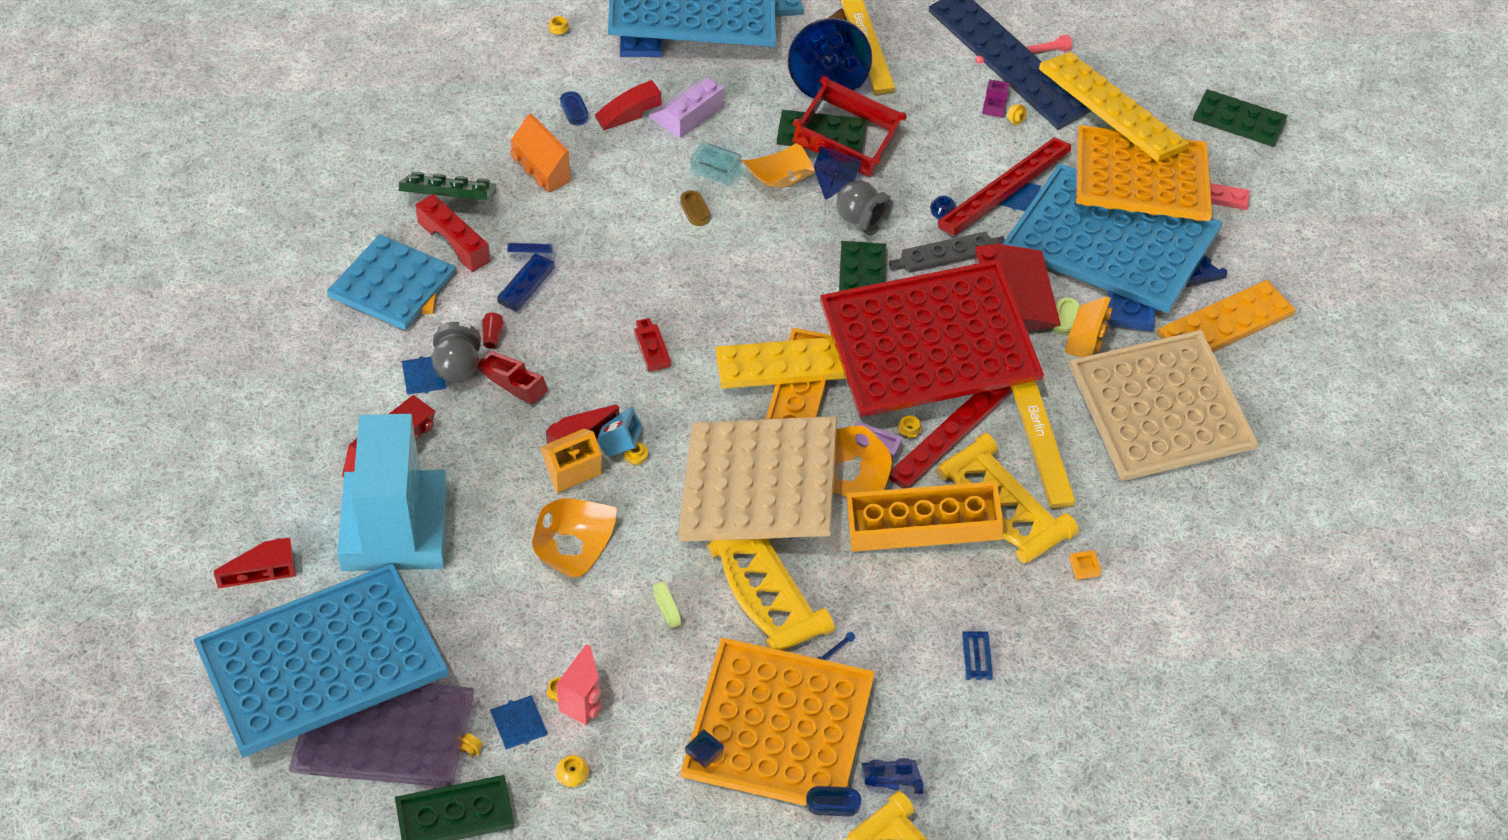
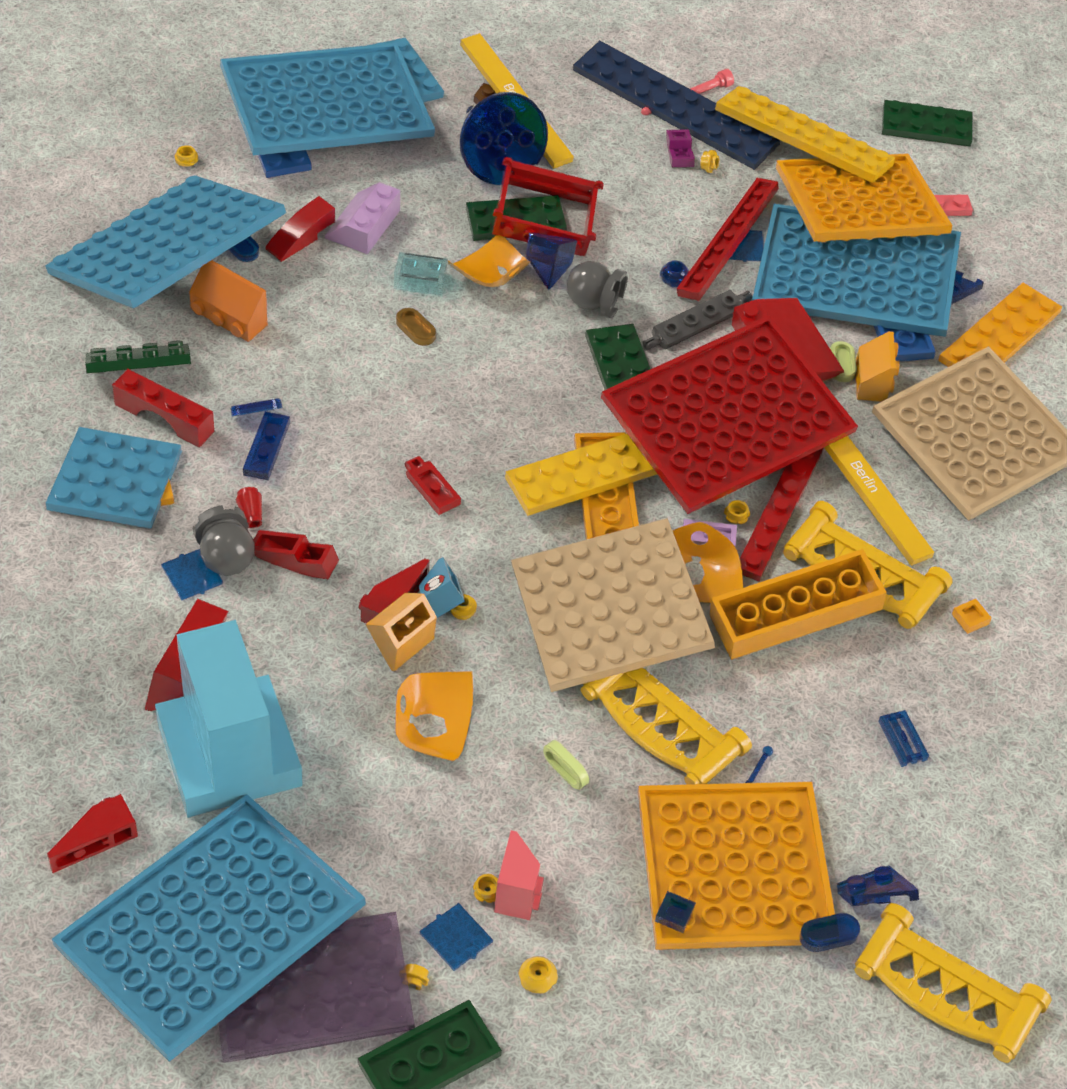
camera: 20 degrees left, 0 degrees up
none -> dark azure plate [45,175,286,309]

